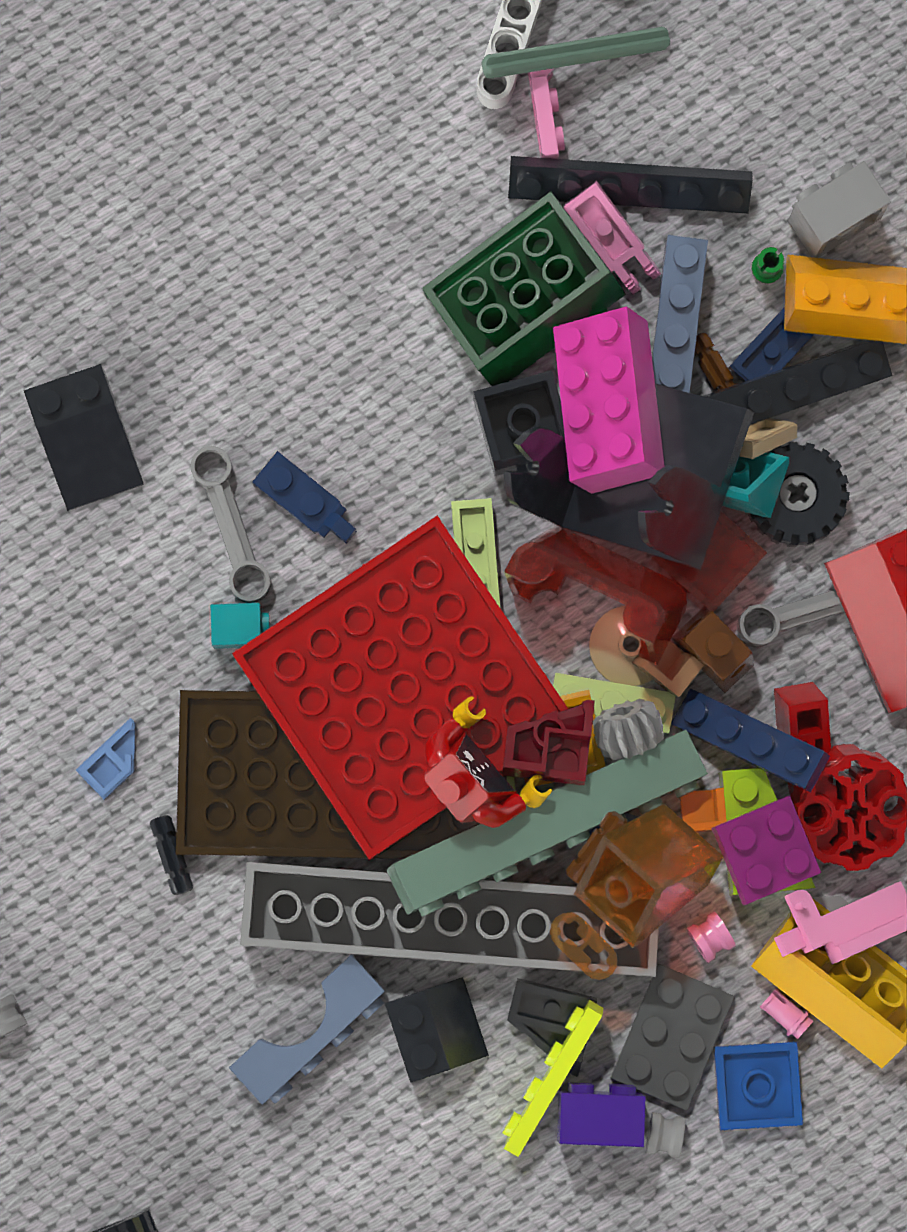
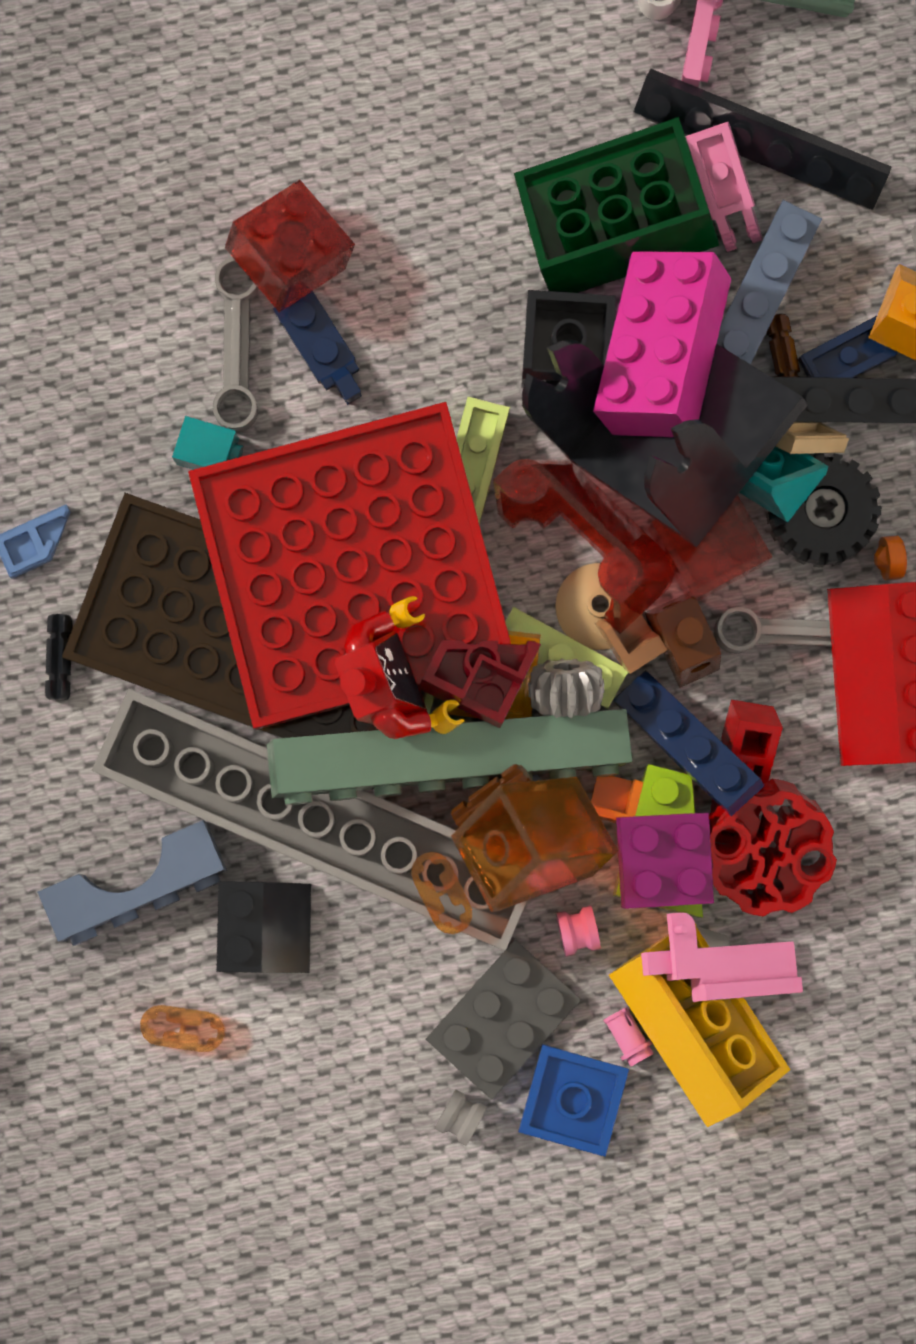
camera: 20 degrees right, 0 degrees up
black slope [23,364,144,511] -> none
neon yellow plate [502,1000,604,1157] -> none
black wing [507,978,597,1077] -> none
dark purple brick [557,1082,646,1147] -> none
green pin [751,247,784,284] -> none
none -> clear orange beam [140,1005,226,1052]
none -> clear red brick [225,180,355,313]
none -> orange tile [874,535,907,581]

